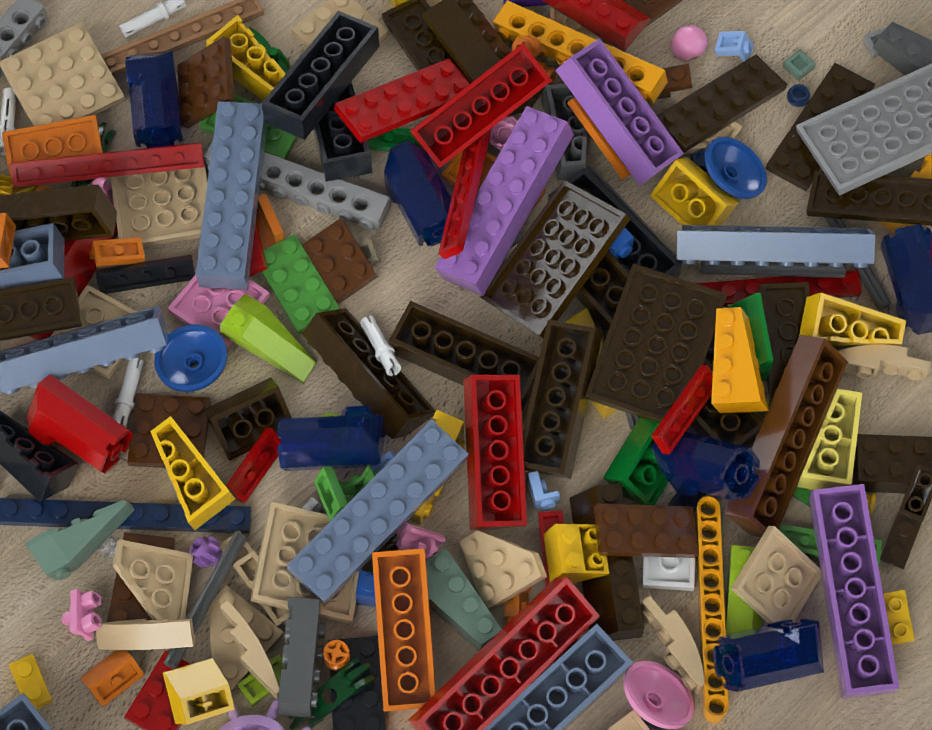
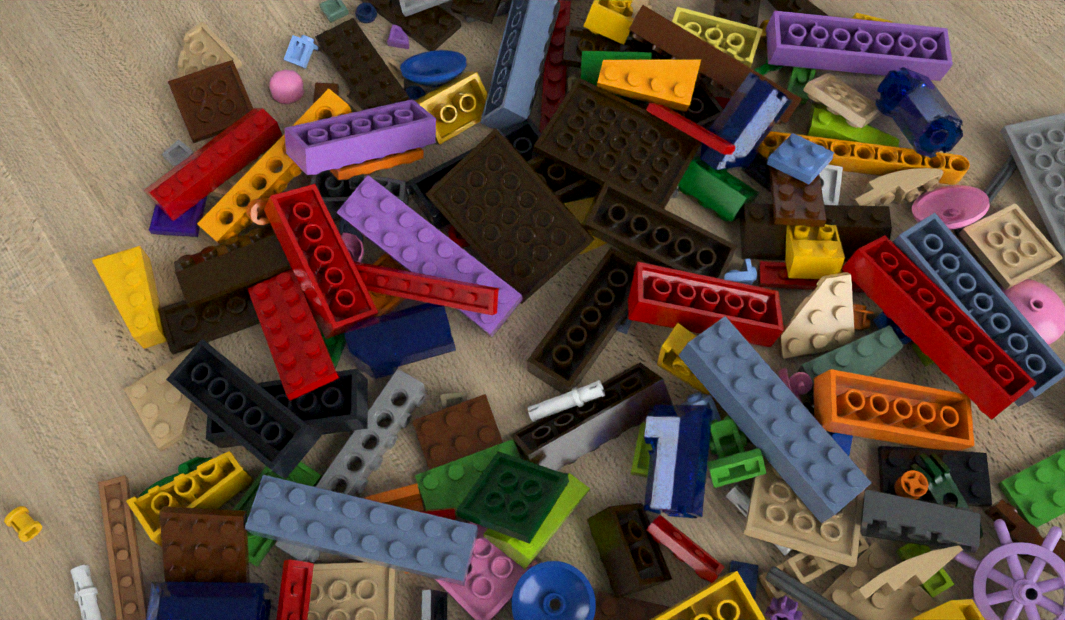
camera: 80 degrees left, 0 degrees up
none -> medium lavender tile [387,24,410,49]
none -> dark green plate [456,451,569,544]
none -> medium blue plate [767,133,834,184]

